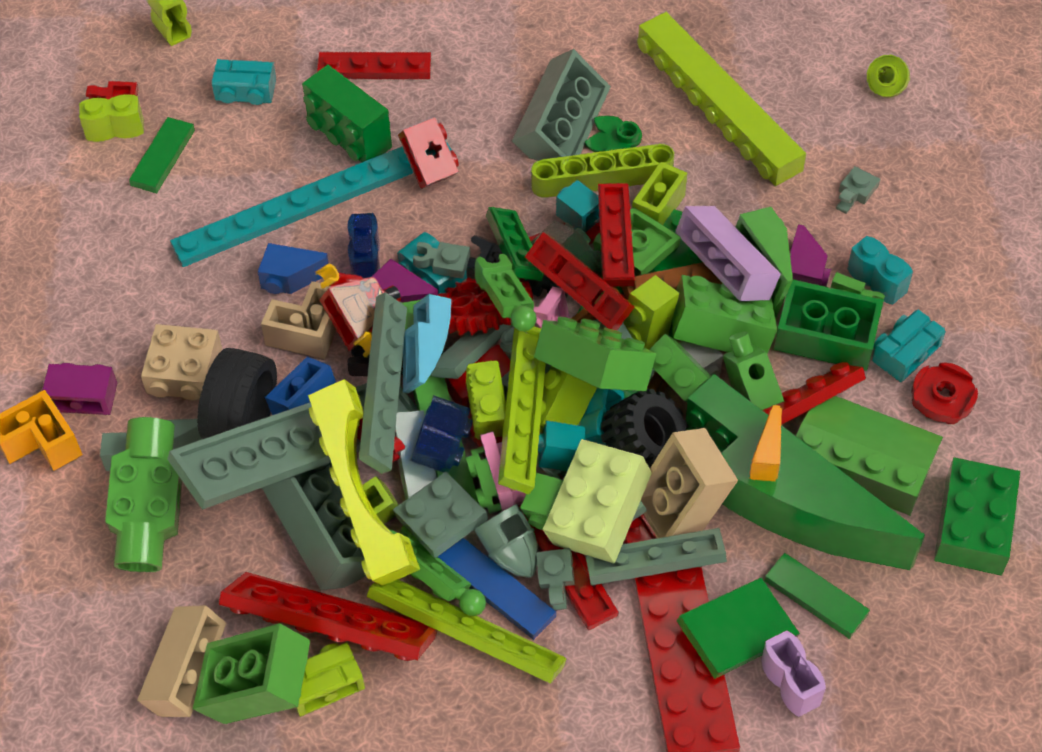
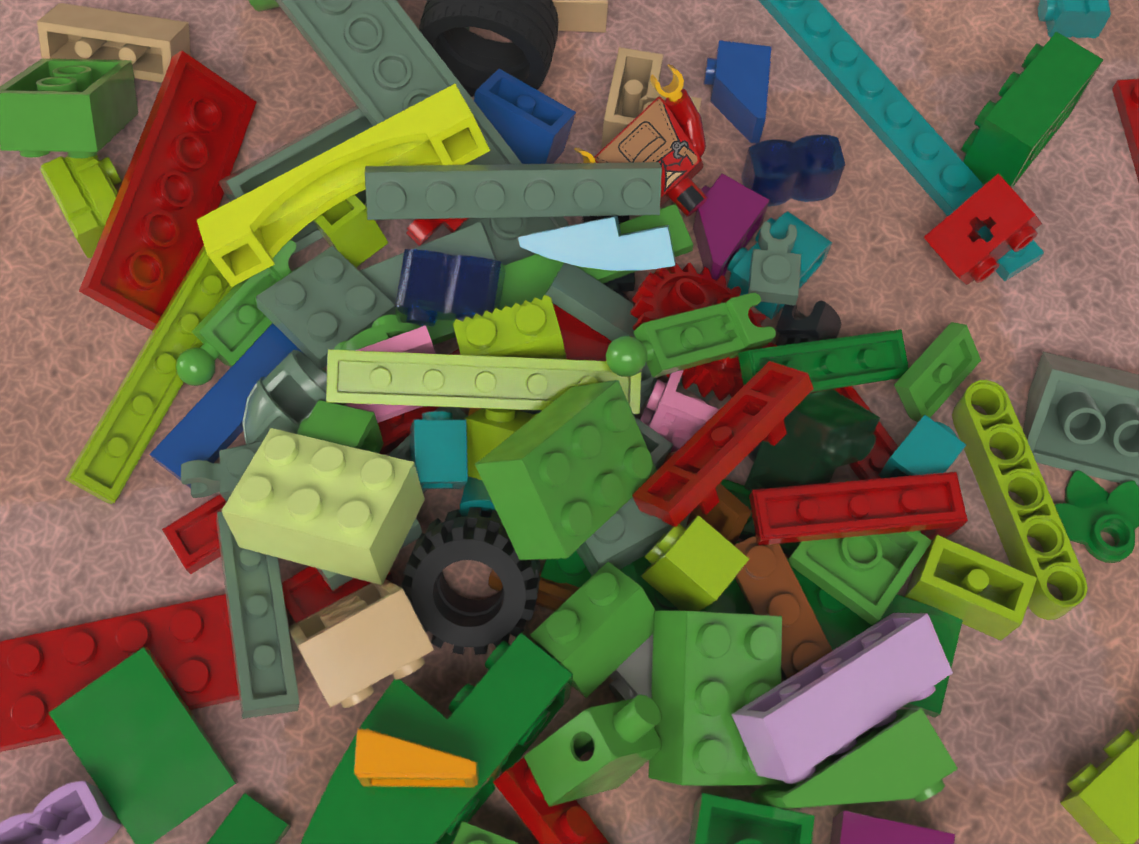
camera: 80 degrees right, 10 degrees up
none -> bright green plate [894,322,981,422]

